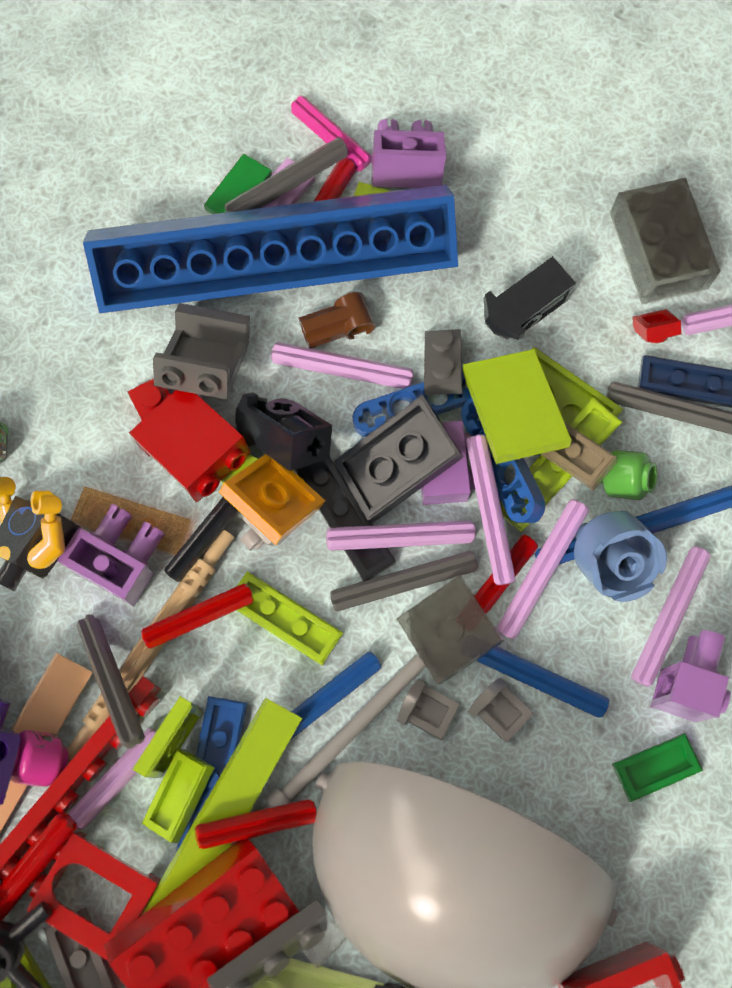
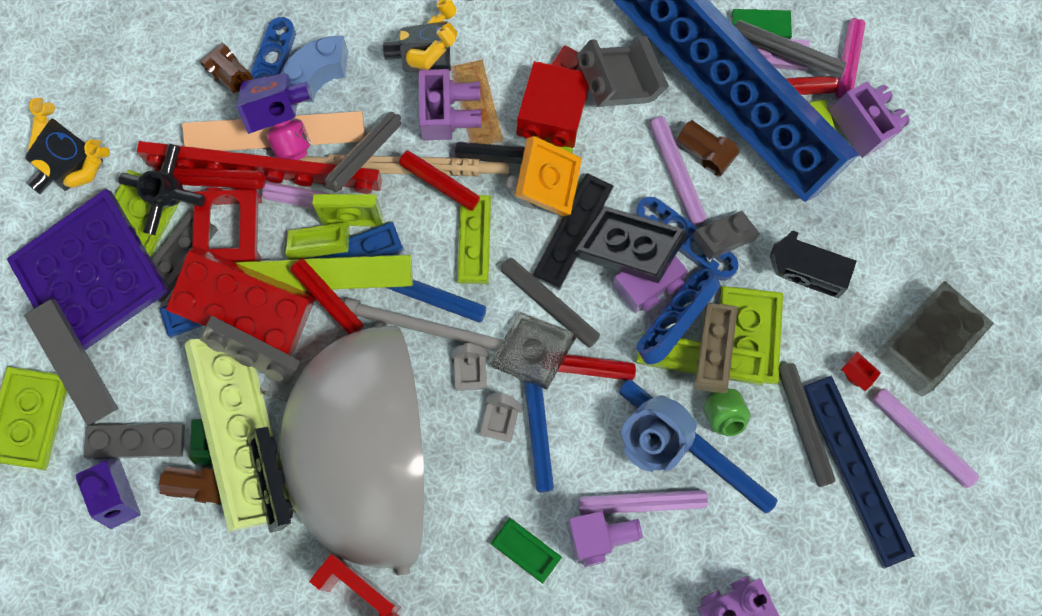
camera: 60 degrees right, 0 degrees up
black piece [235,392,332,471] -> none
lavender axle [326,521,476,551] -> none
lime tile [462,349,571,464] -> none
lavender axle [466,435,515,585] -> none
lavender axle [497,499,589,639] -> none

